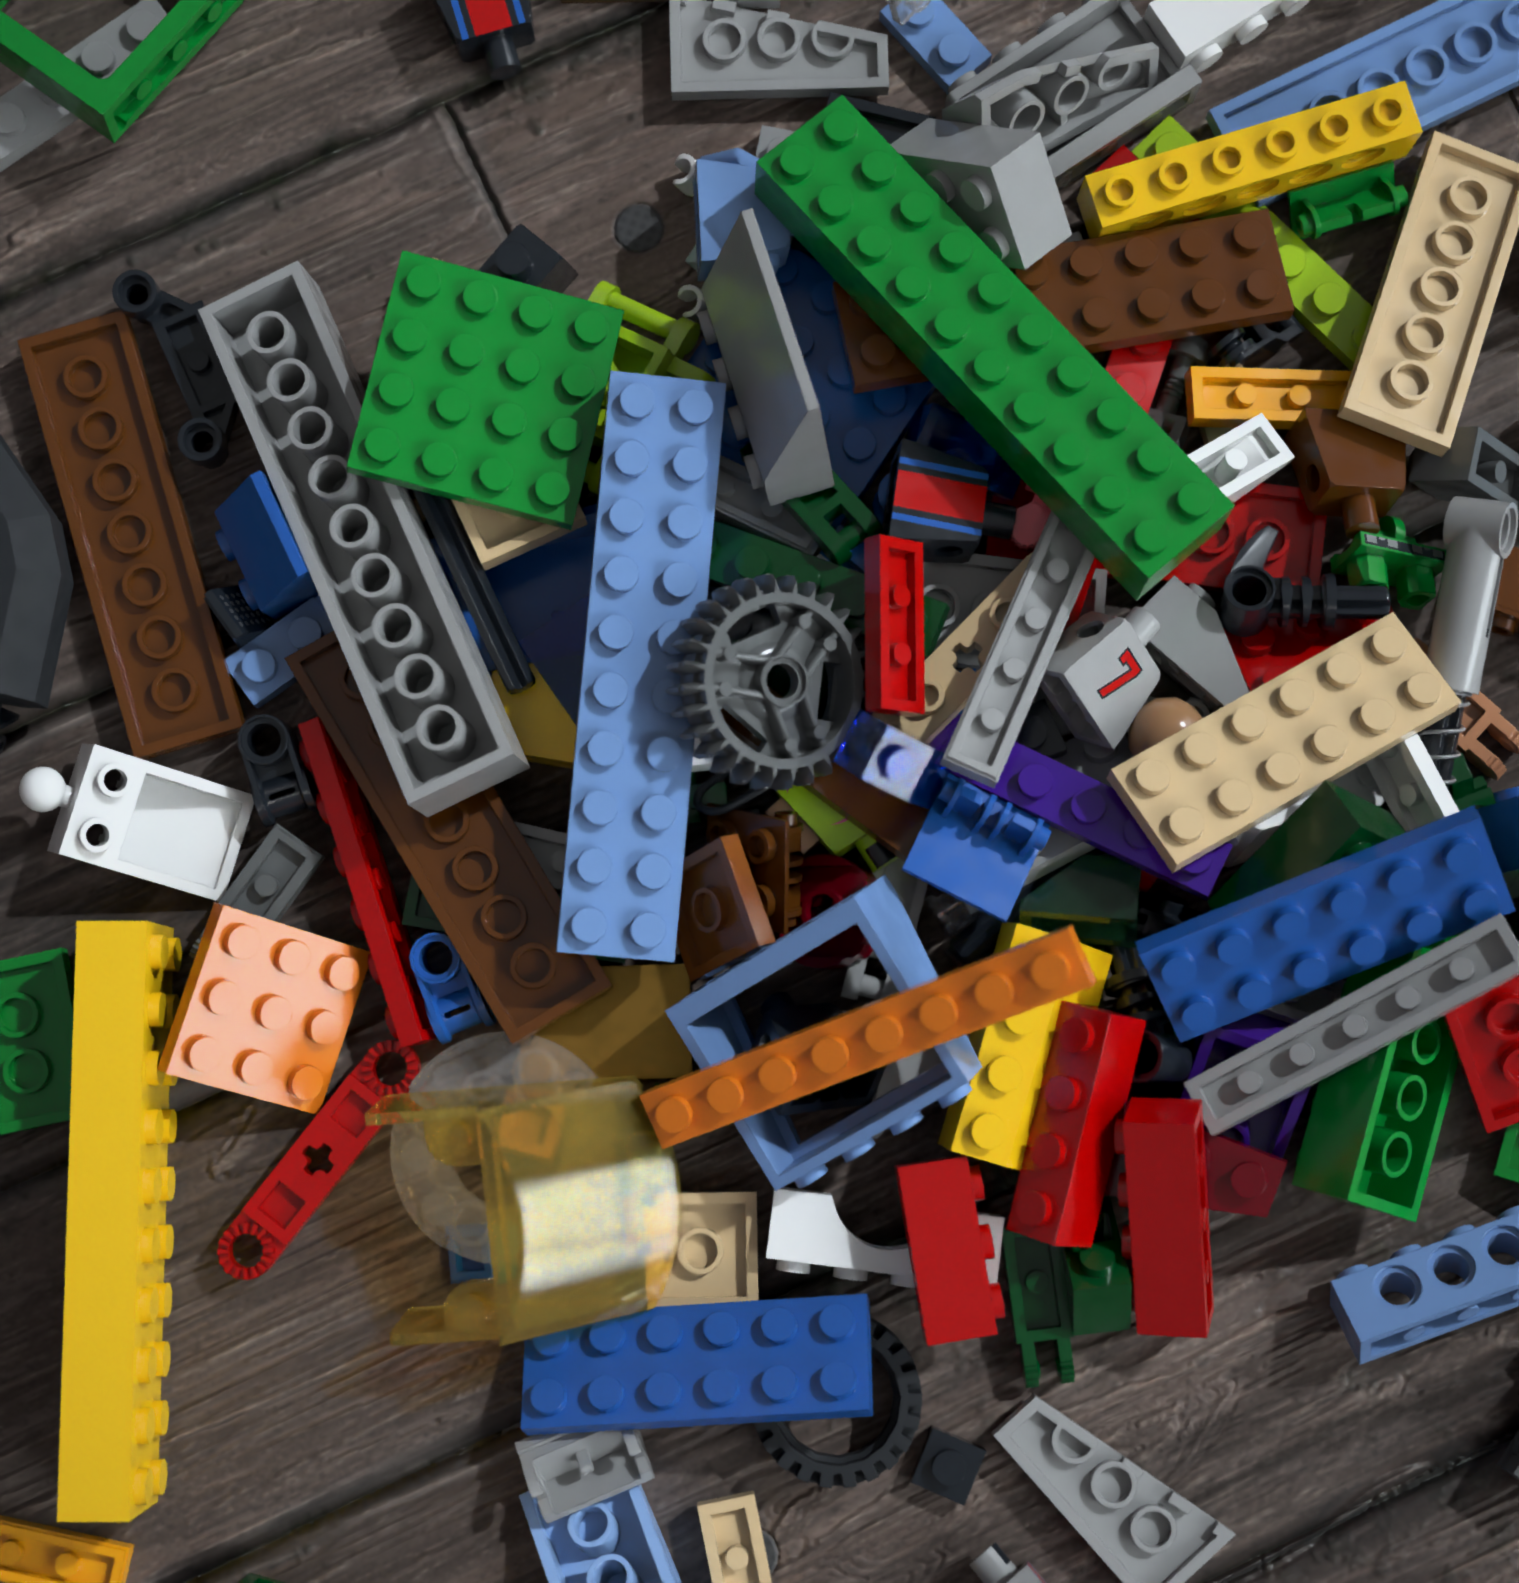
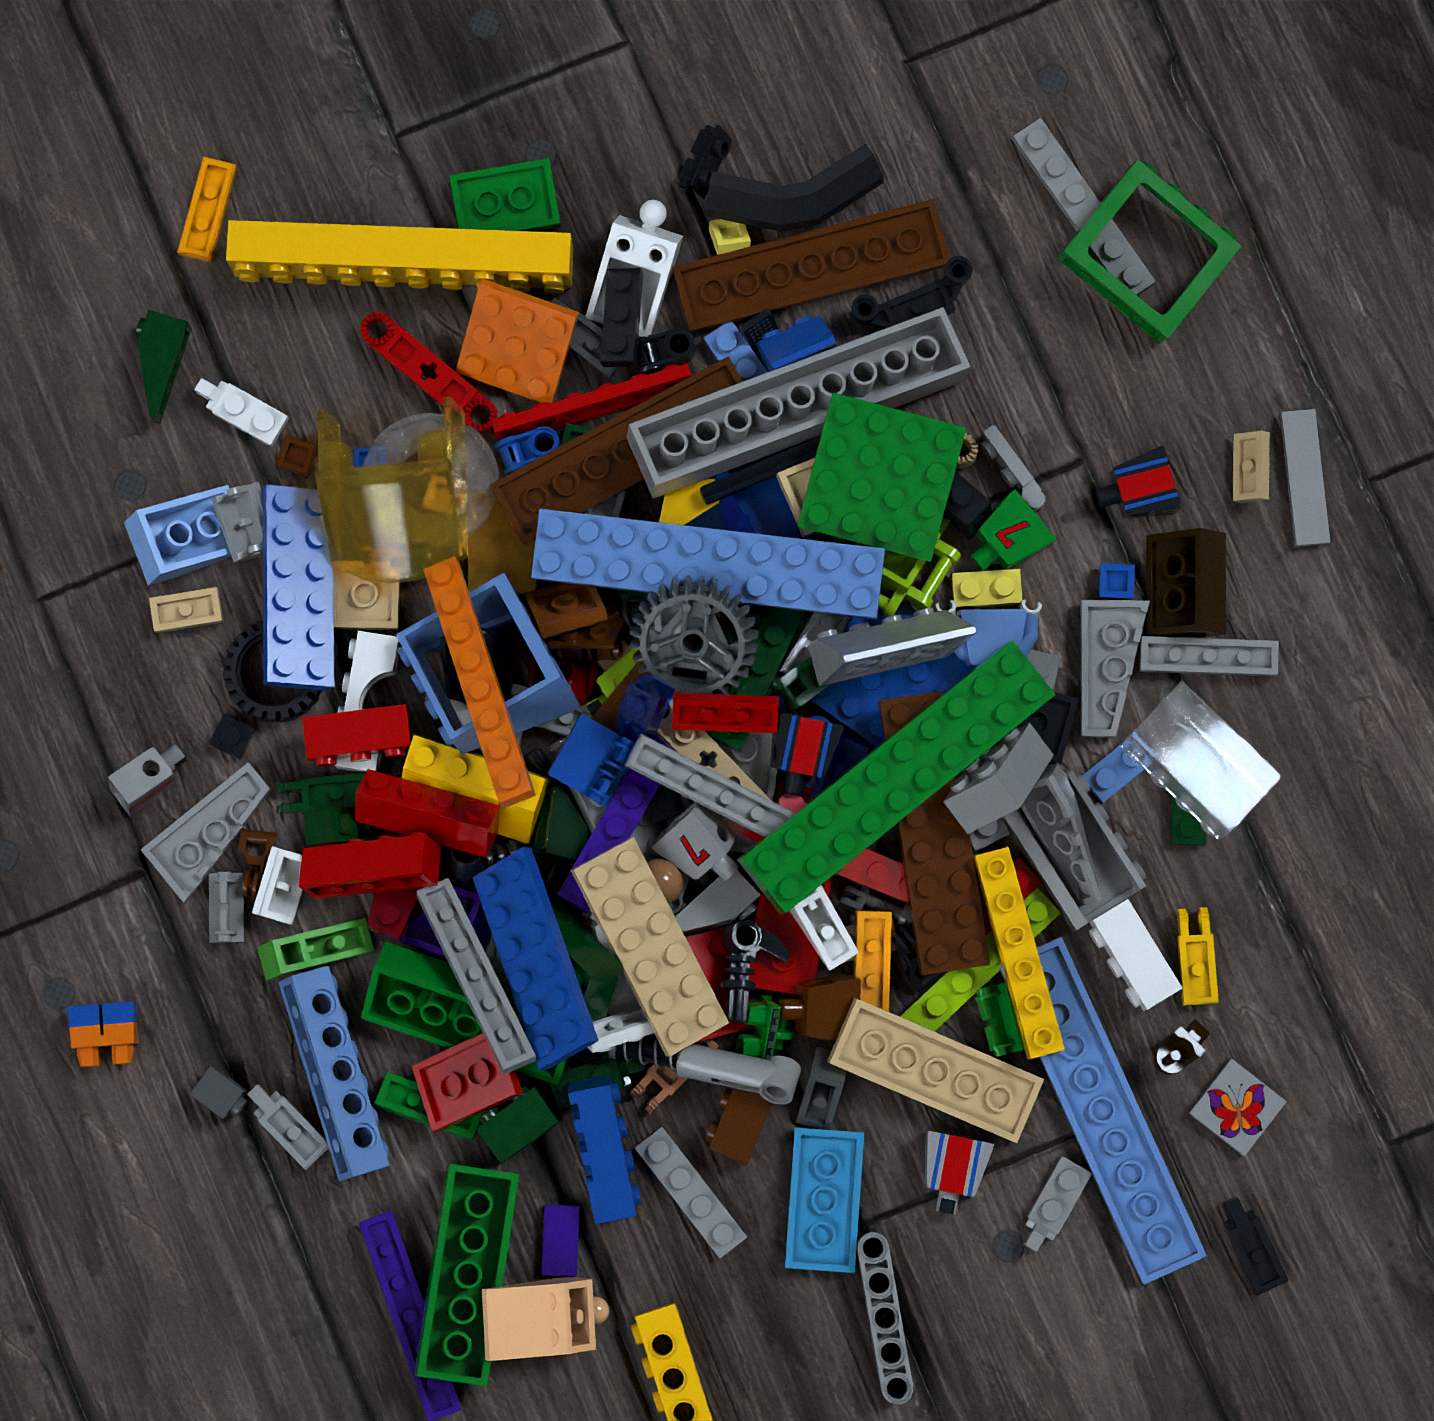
camera: 90 degrees right, 0 degrees up
none -> white hinge [194,378,289,447]
none -> light grey hinge [209,872,244,943]
none -> reddish brown piece [238,829,277,898]
none -> white hinge [252,846,303,925]
none -> bright green slope [257,918,374,981]
none -> reddish brown tile [275,434,319,478]
none -> black plate [600,268,643,367]
none -> light yellow plate [709,219,751,255]
none -> light yellow plate [951,569,1022,609]
none -> green torso [970,489,1056,571]
none -> light grey hinge [980,425,1046,513]
none -> blue plate [1098,563,1135,600]

